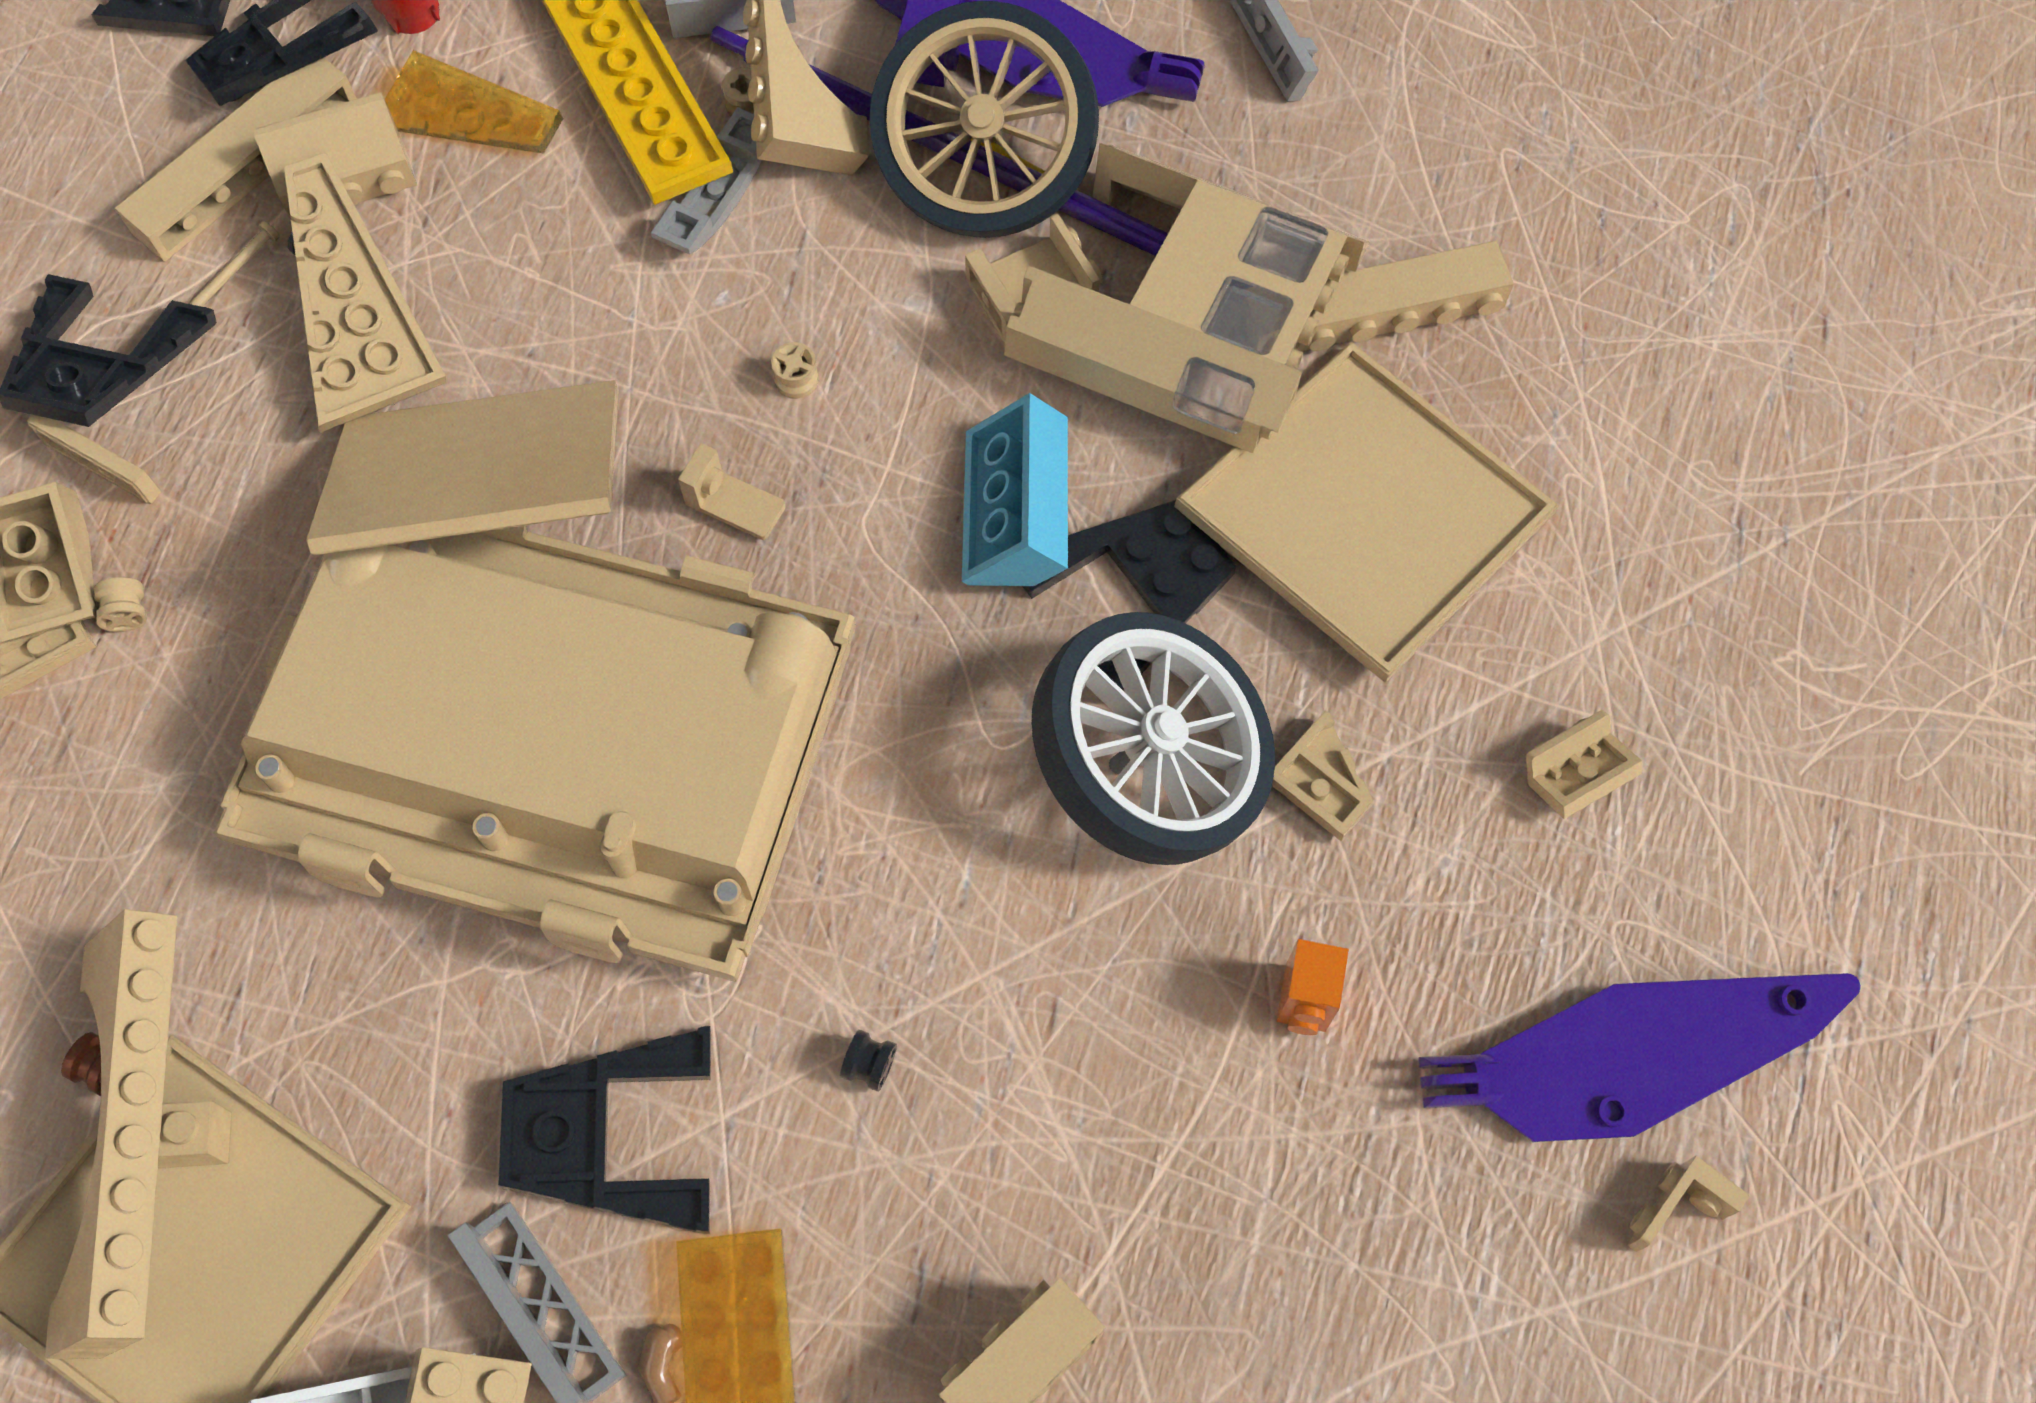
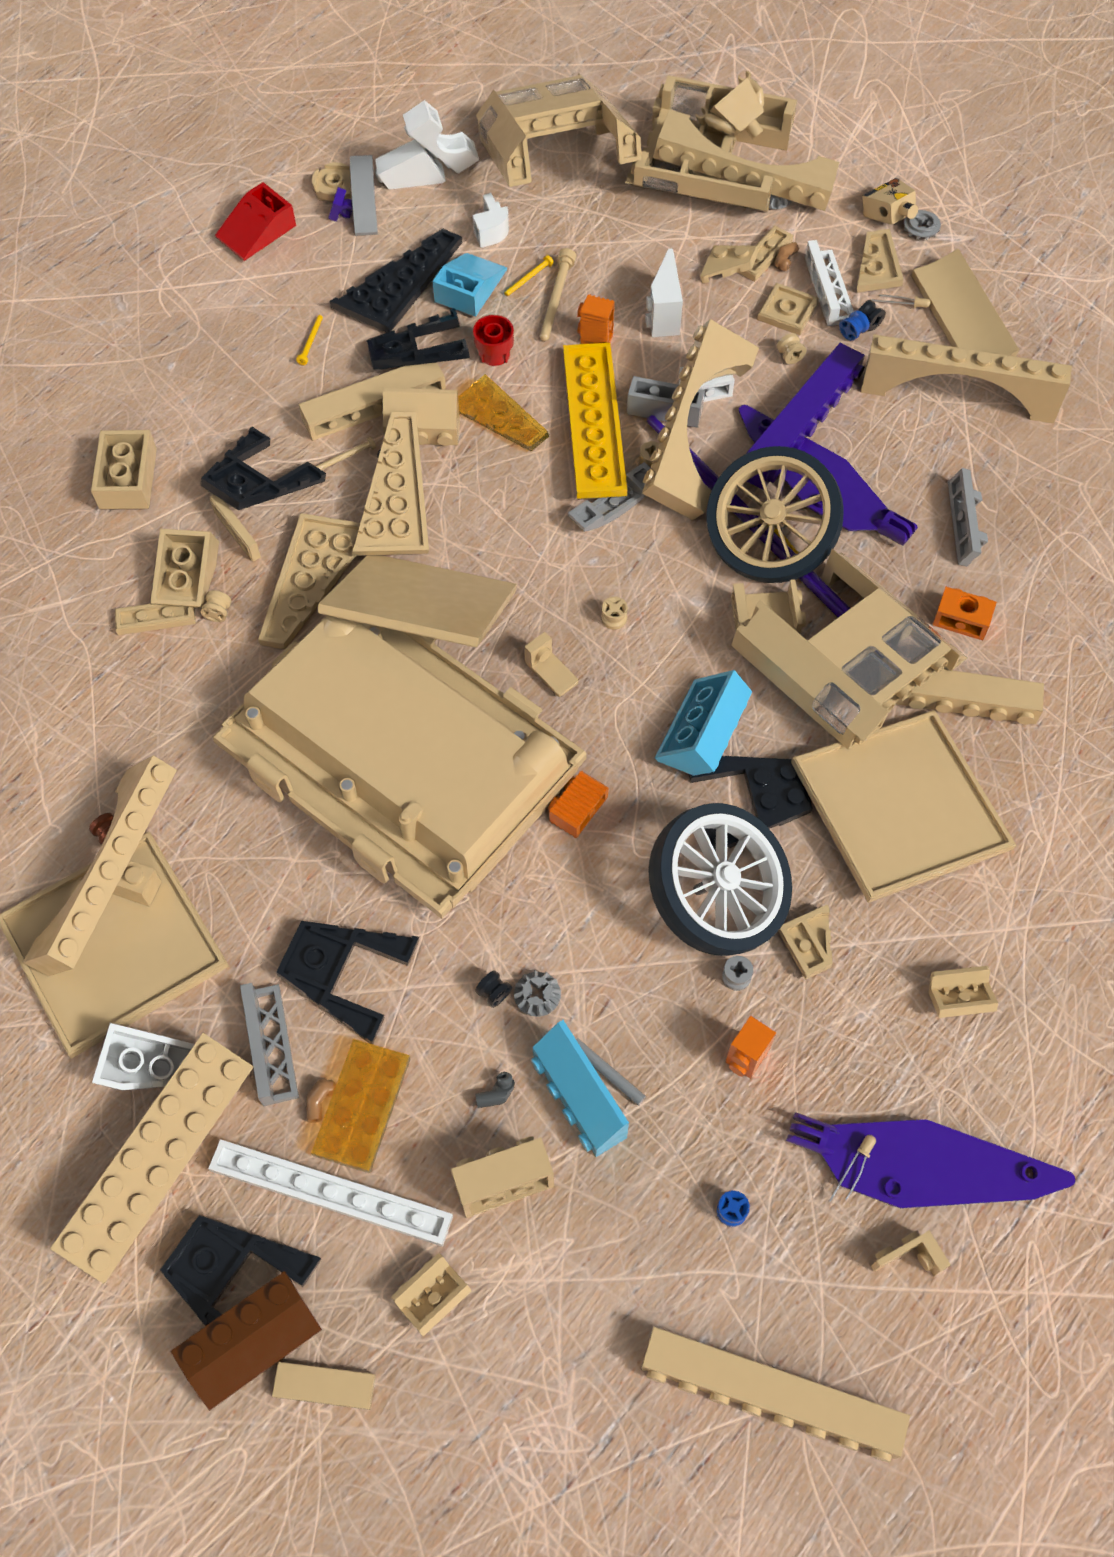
camera: 25 degrees right, 5 degrees down
none -> tan wing [258,513,360,649]
none -> yellow piece [296,315,323,366]
none -> dark grey arm [475,1072,515,1108]
none -> light grey gear [514,970,561,1017]
none -> medium azure slope [531,1020,629,1157]
none -> orange brick [548,771,609,838]
none -> light grey bar [576,1038,646,1106]
none -> blue wheel [716,1190,750,1227]
none -> light grey wheel [722,956,753,991]
none -> piece [829,1135,876,1202]
none -> orange brick [933,586,997,641]

